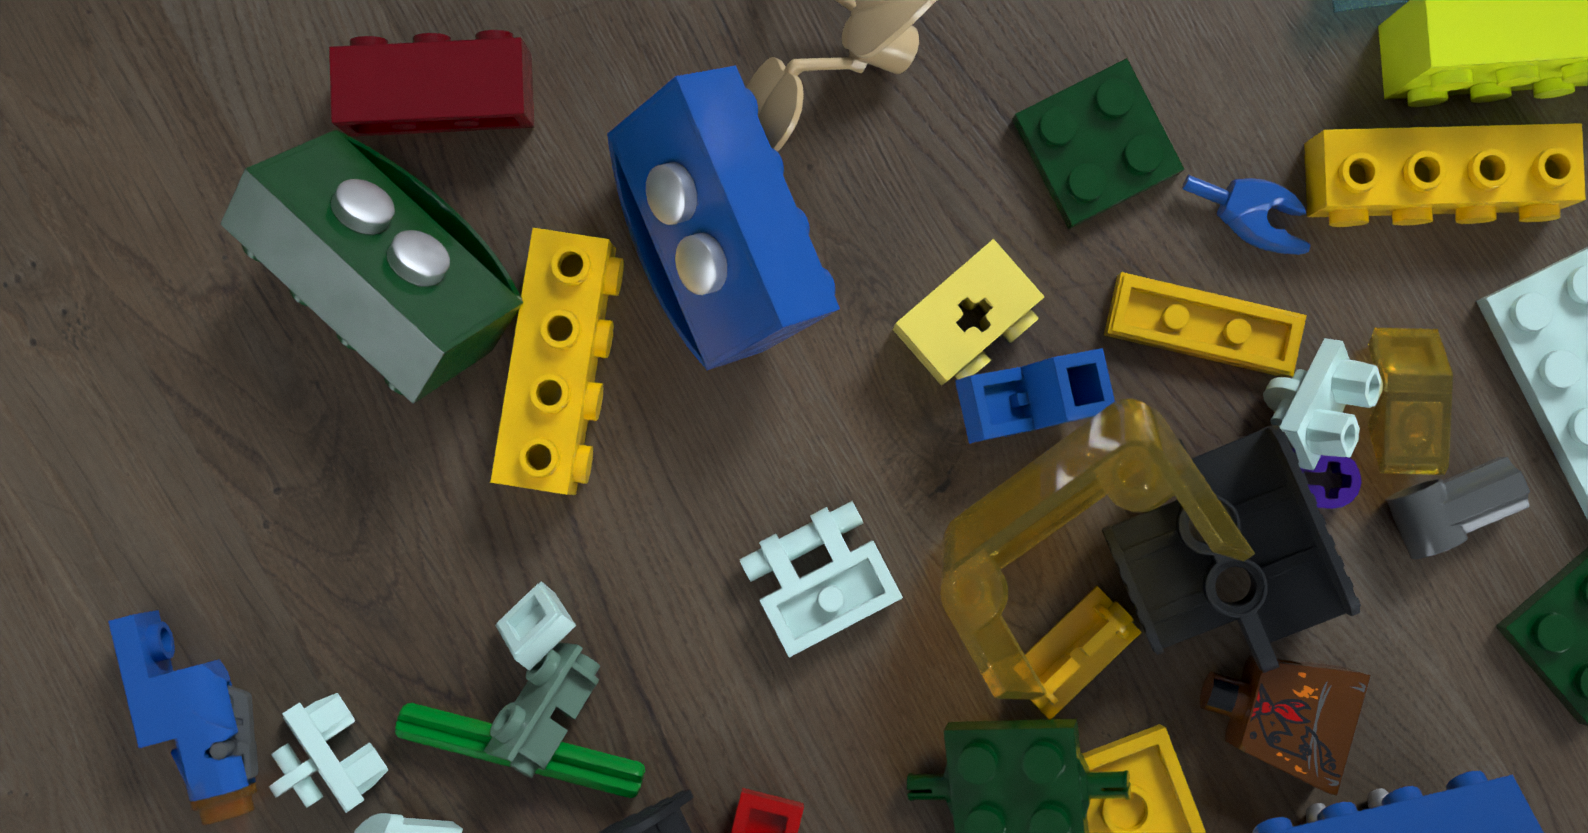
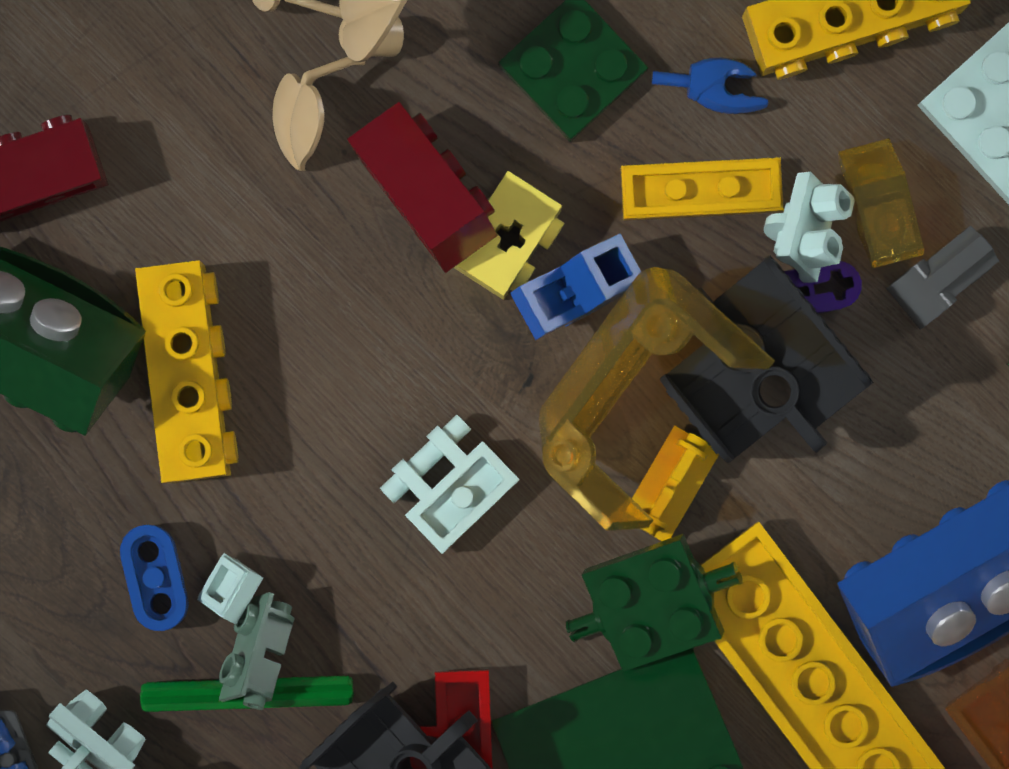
camera: 25 degrees left, 0 degrees up
blue piece [607,65,840,371] -> none
reddish brown torso [1200,655,1371,796] -> none
none -> blue plate [120,525,189,631]
none -> dark red brick [347,102,498,273]

